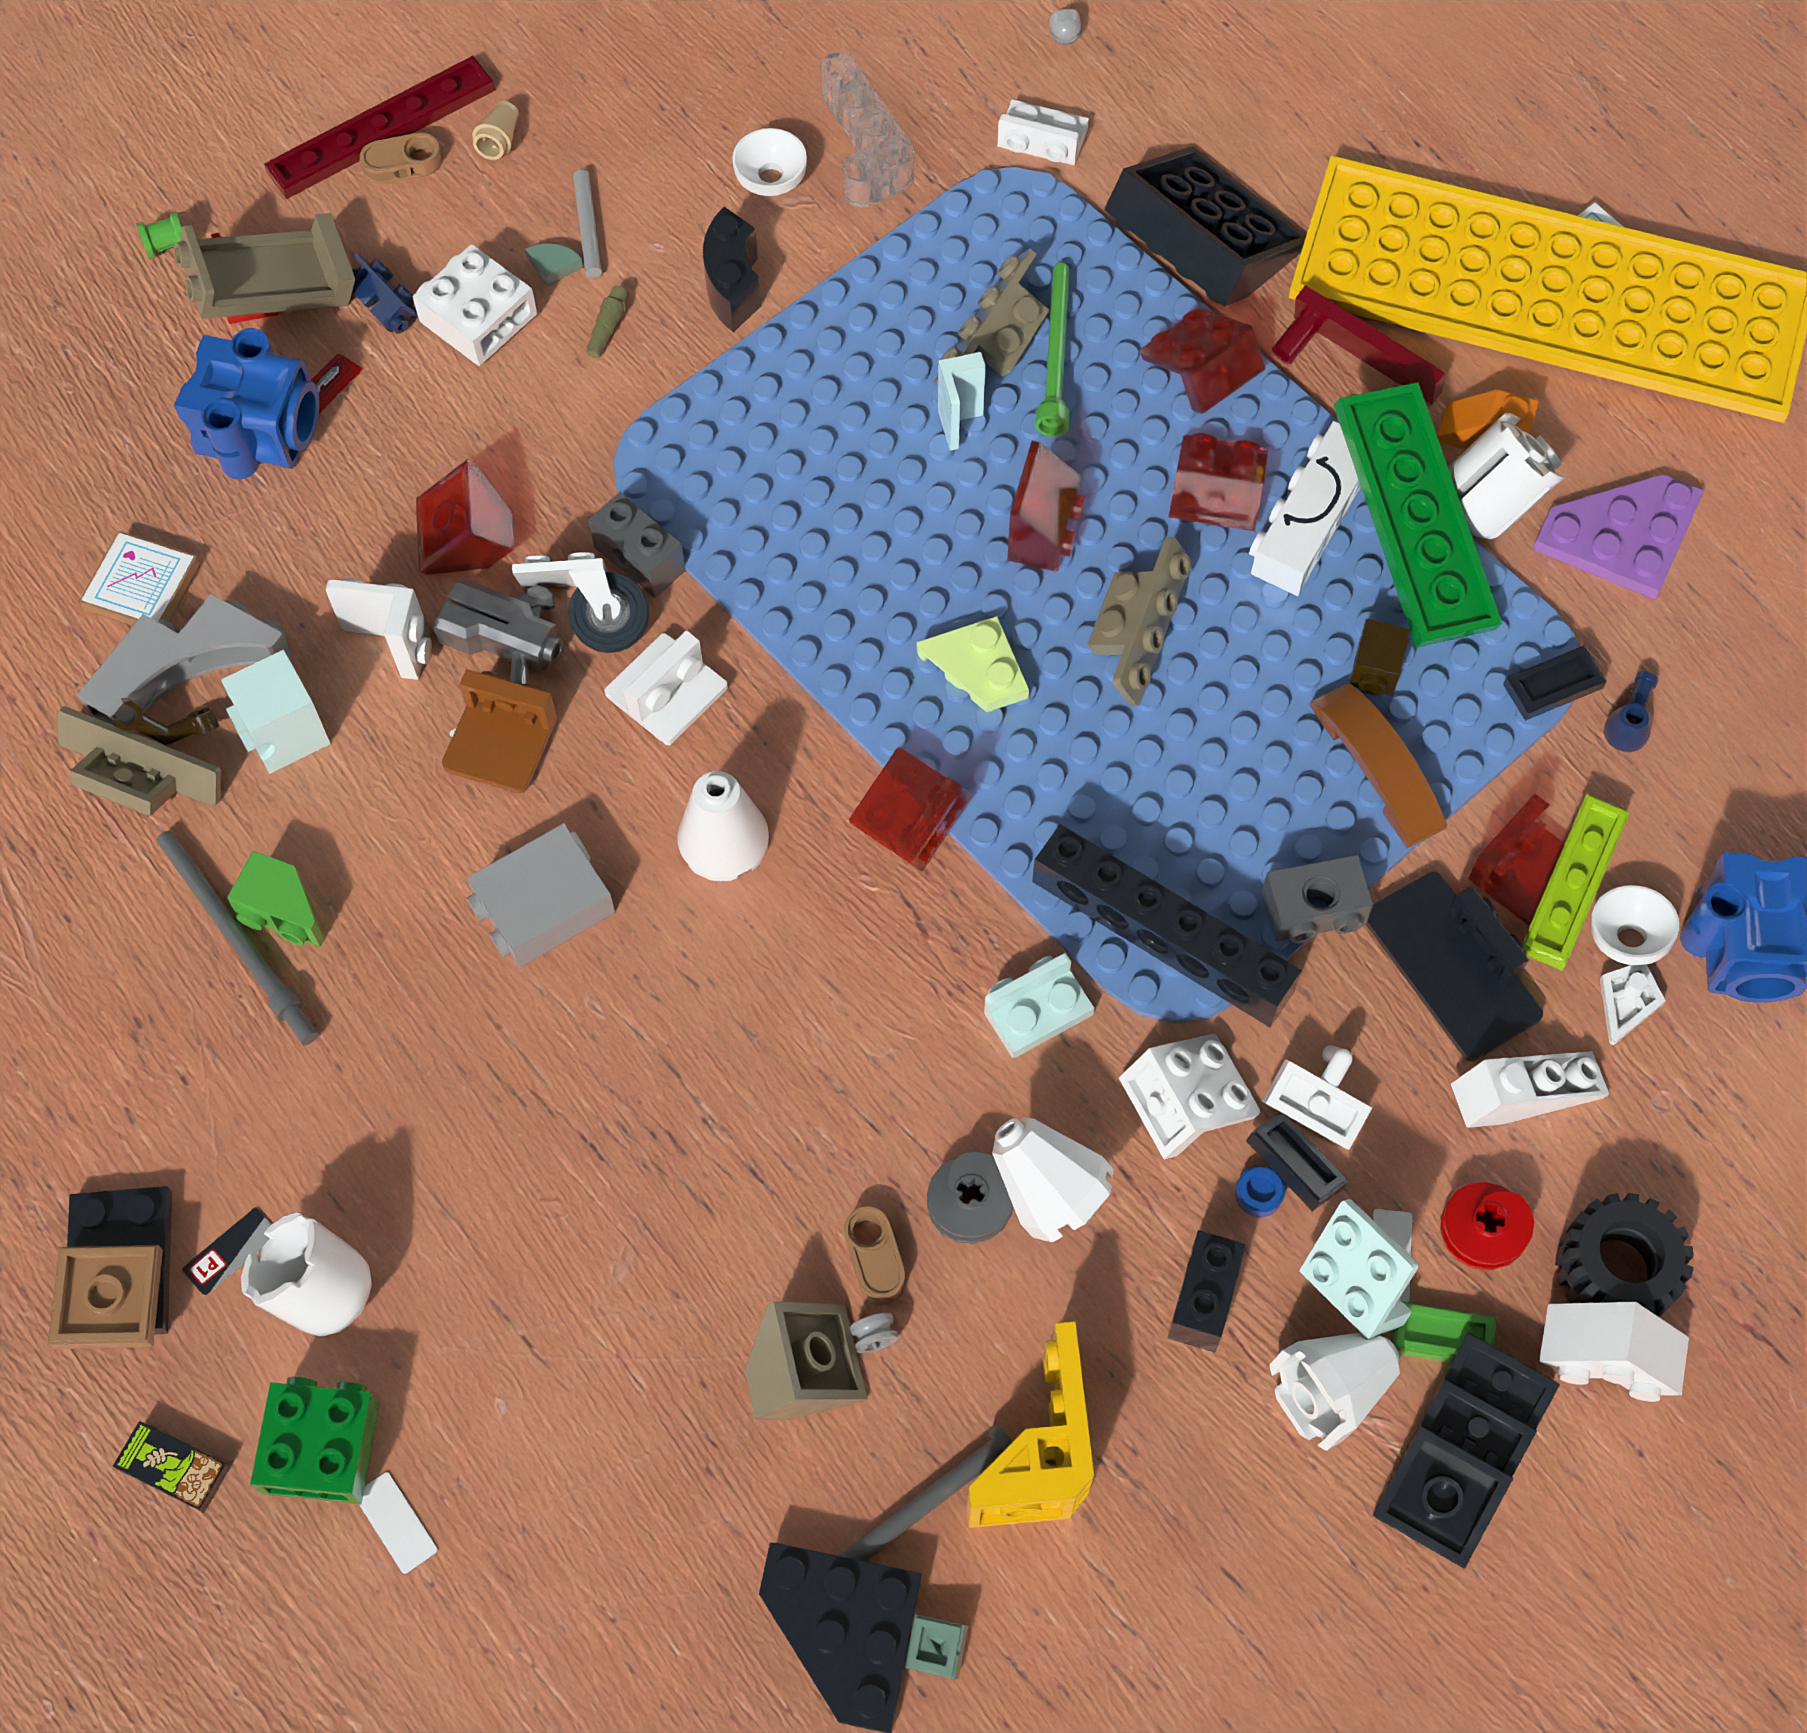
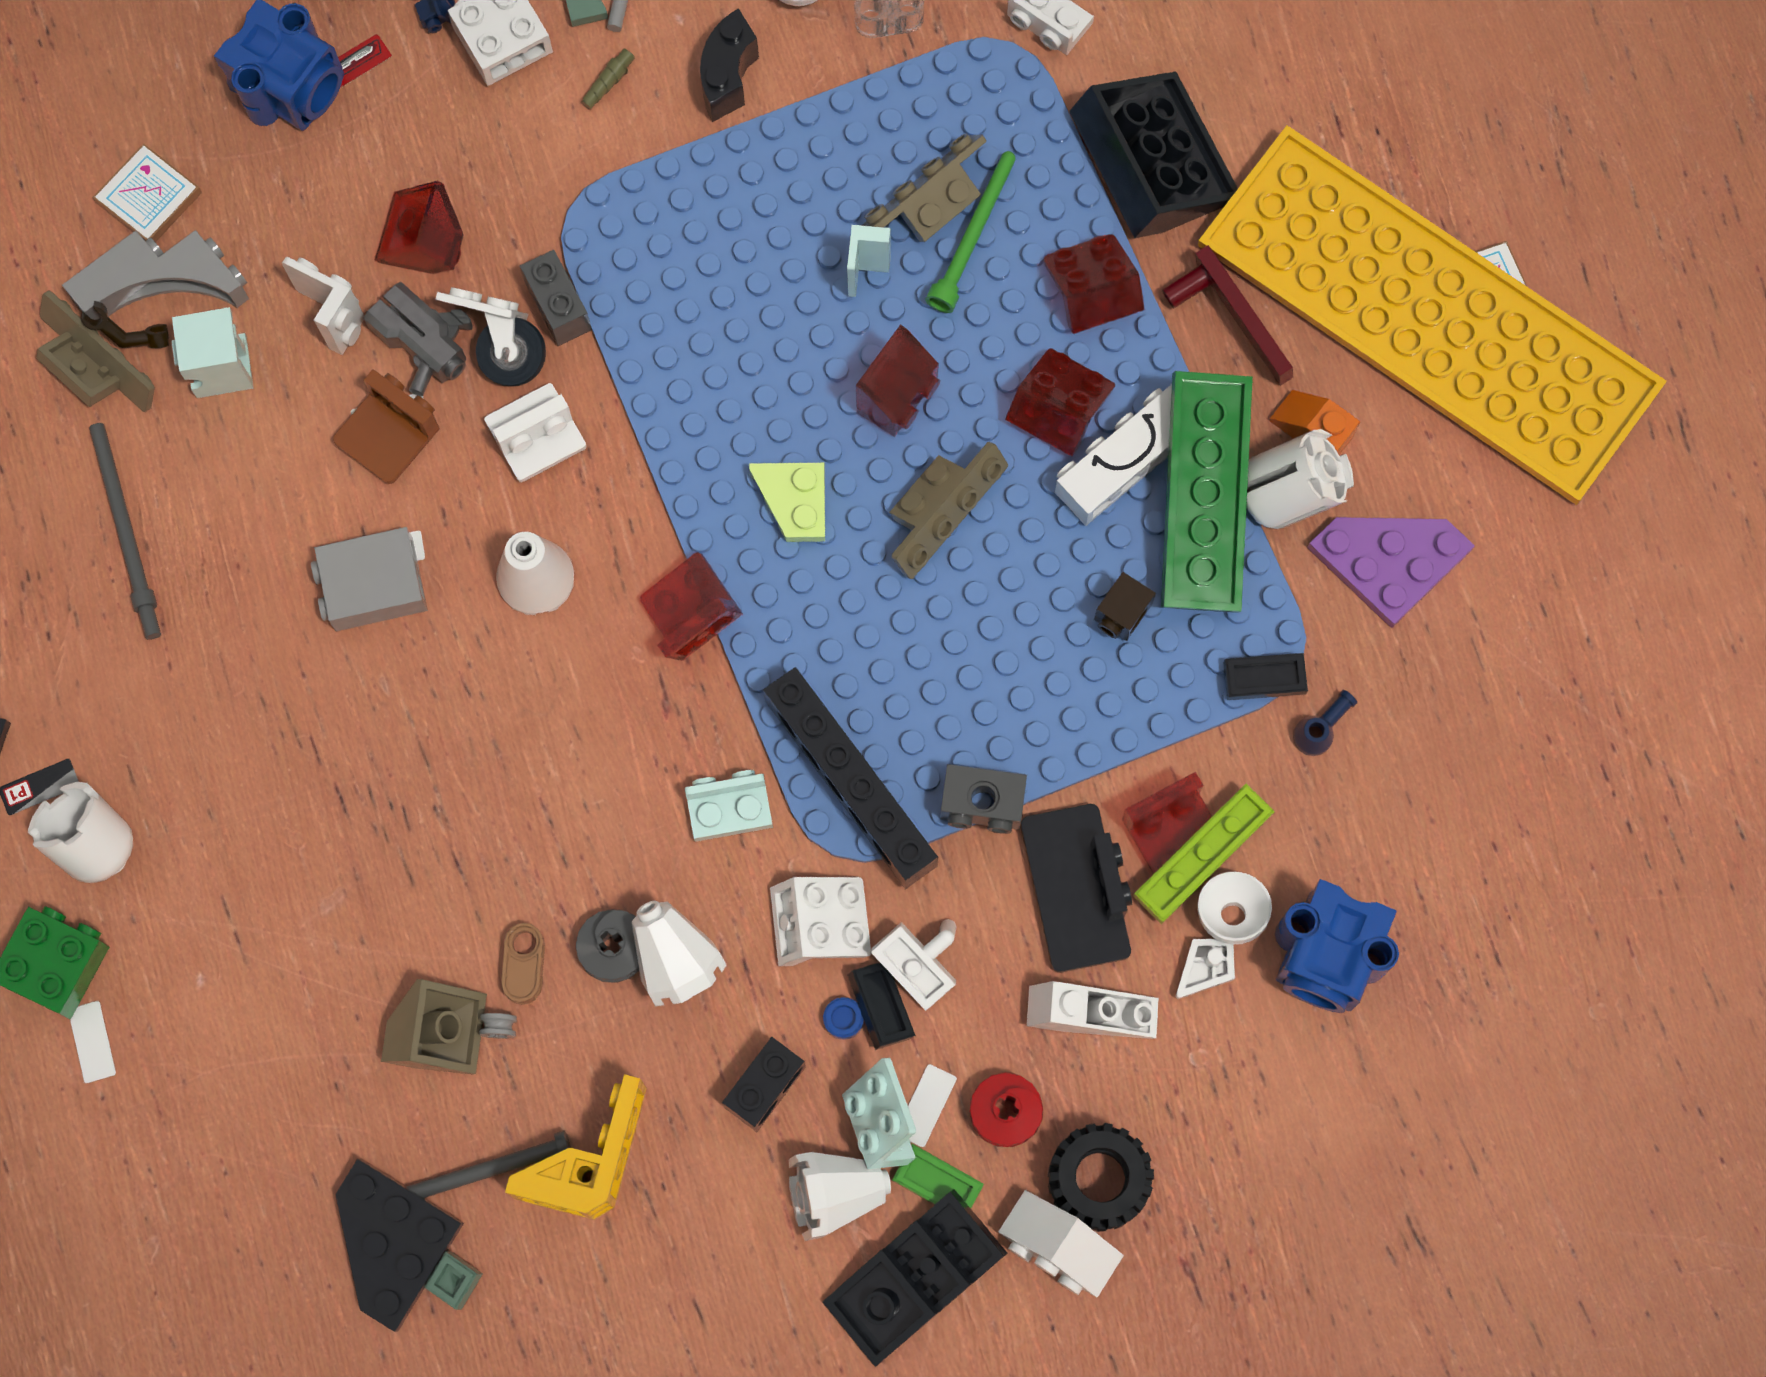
camera: 20 degrees right, 10 degrees up
bright green slope [227,851,325,947] -> none
dark orange slope [1310,683,1447,848] -> none

